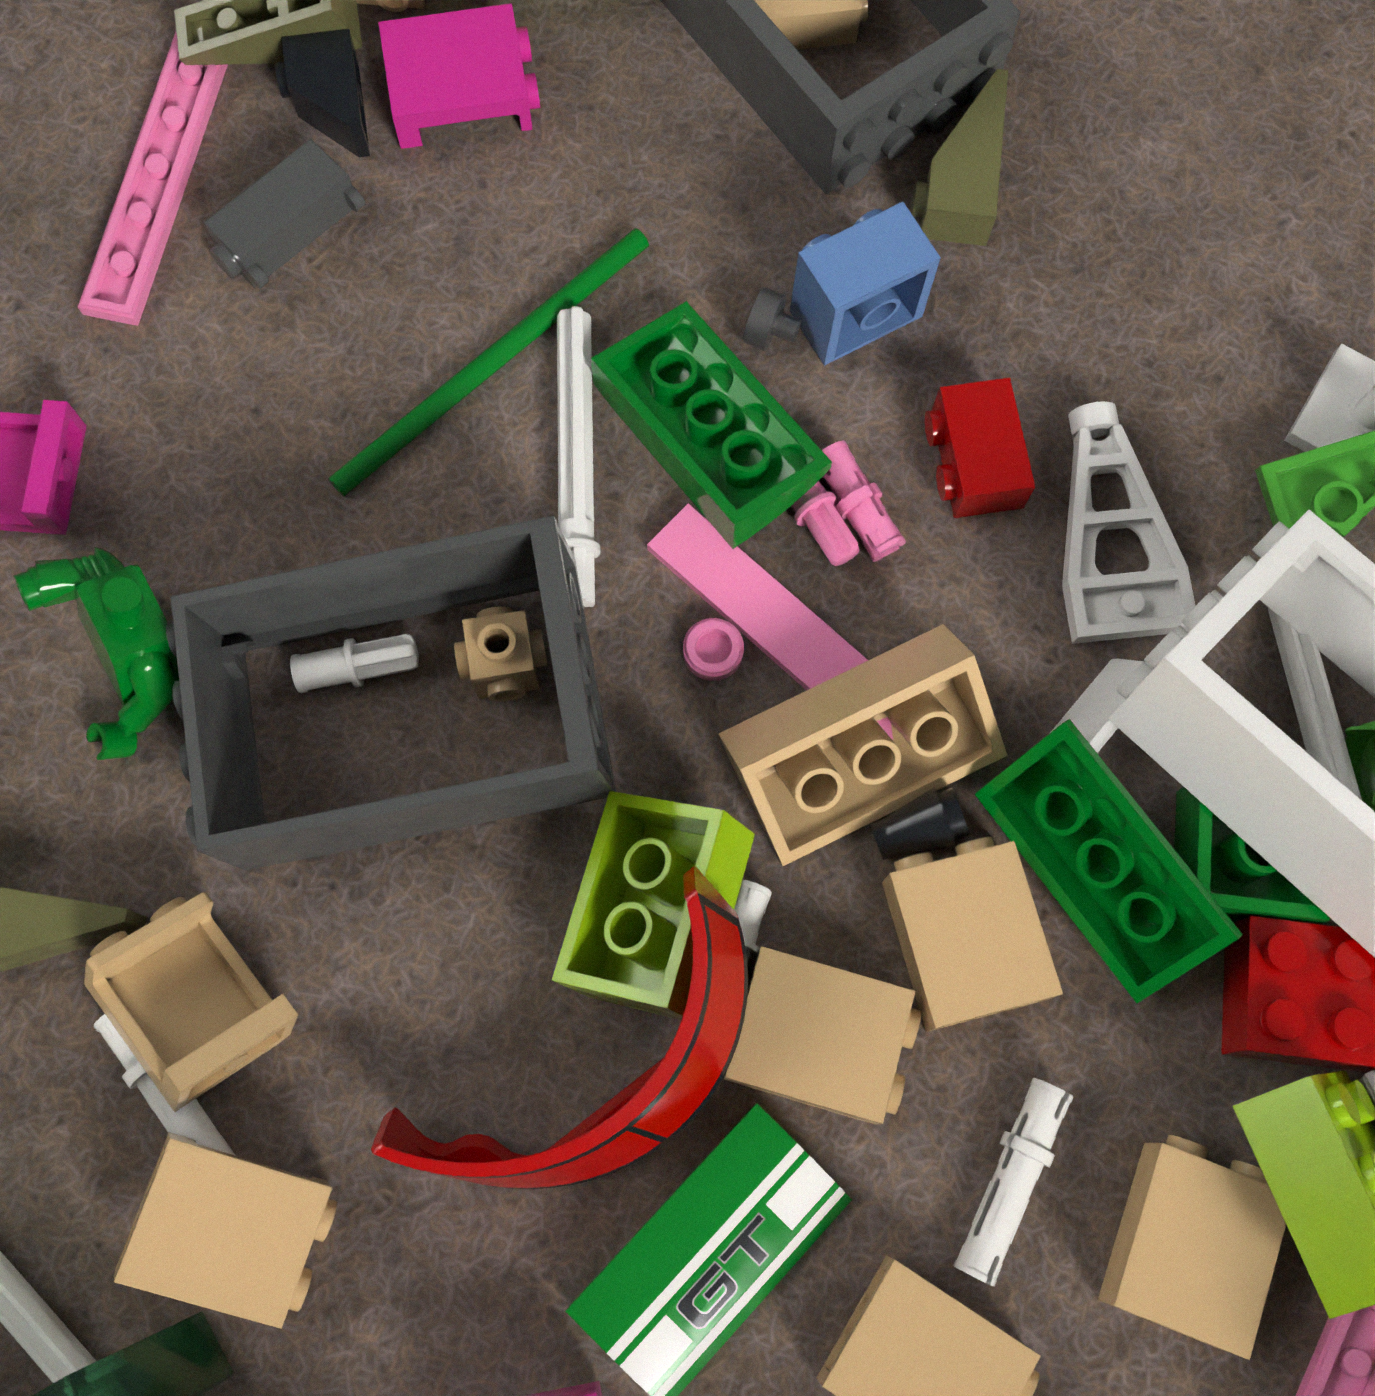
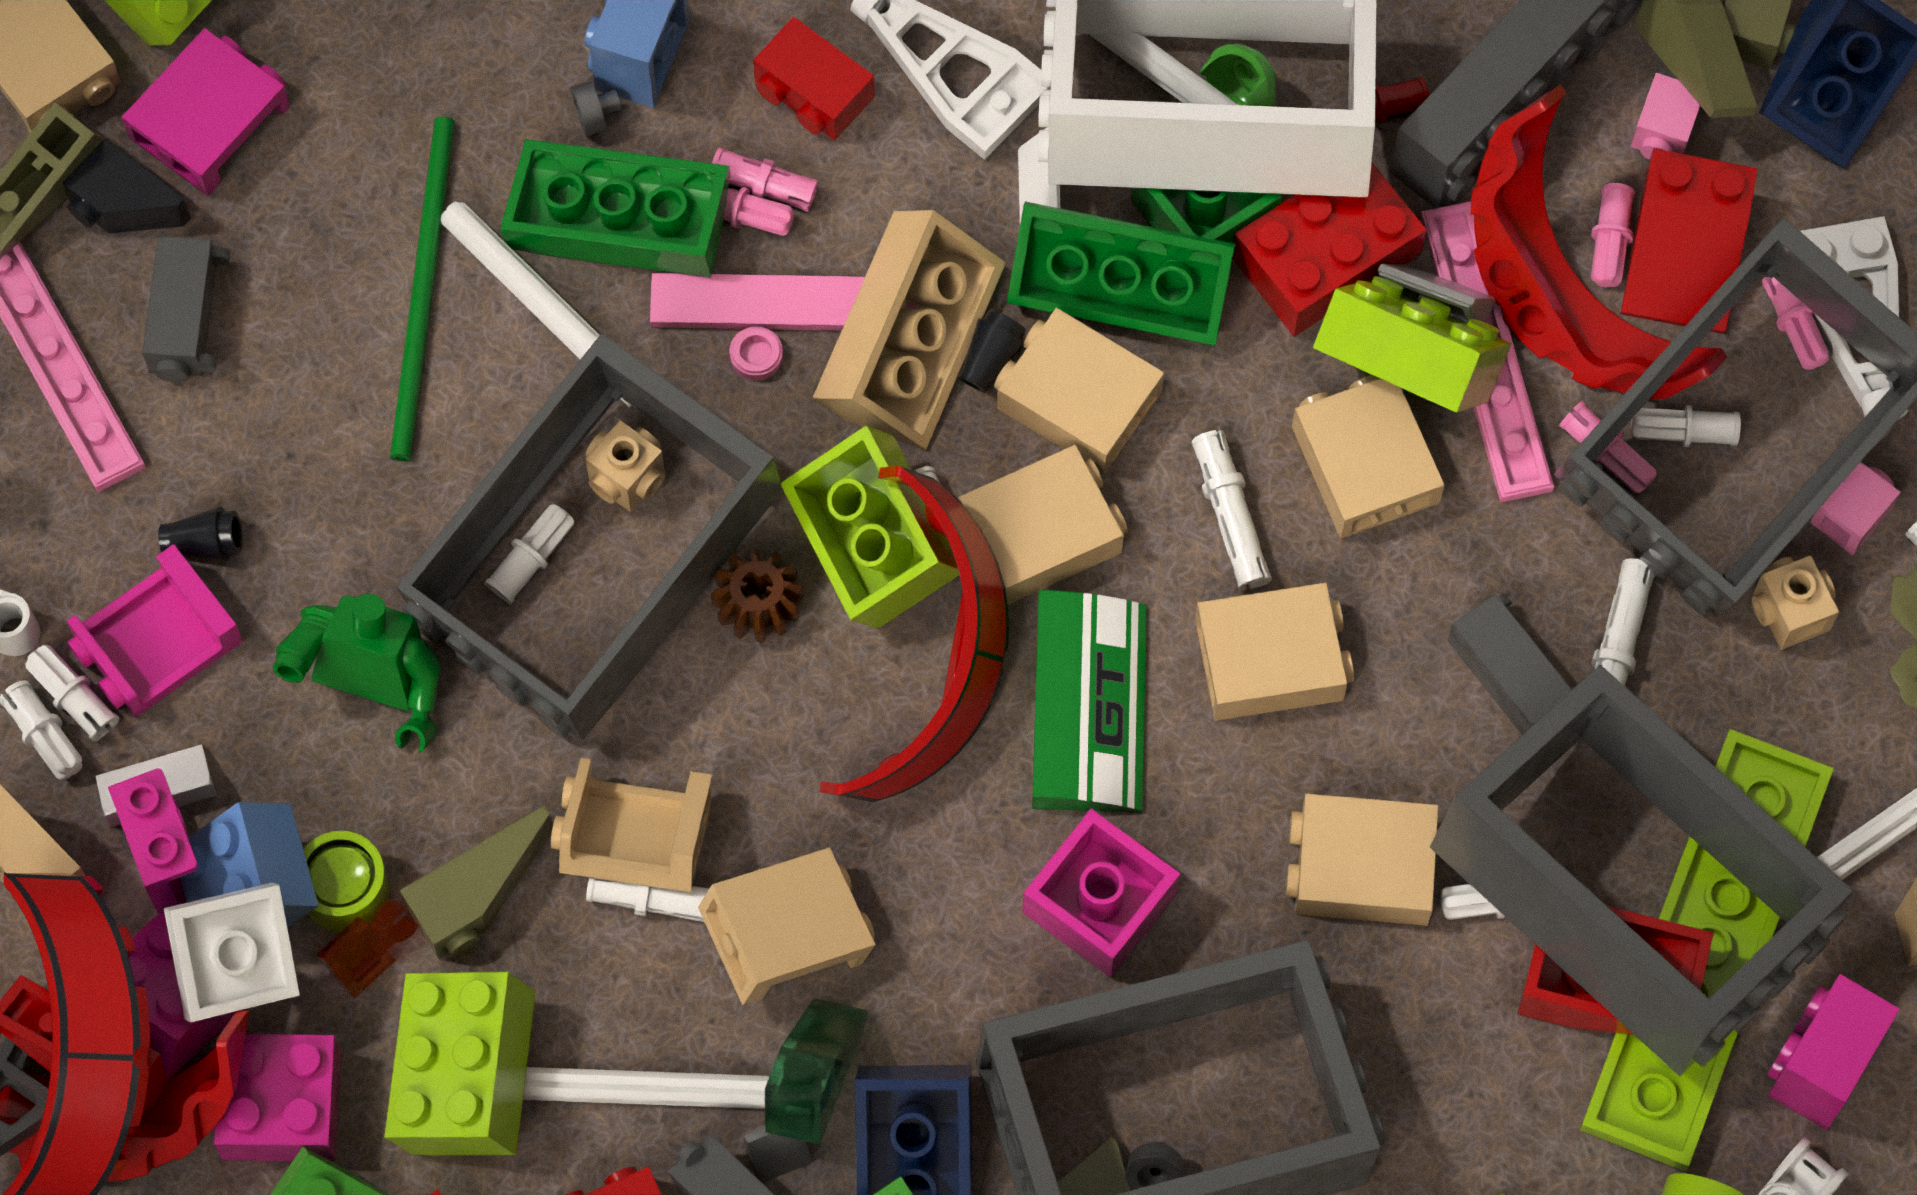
camera: 40 degrees left, 5 degrees down
none -> black cone [158,507,243,560]
none -> reddish brown gear [711,547,804,643]

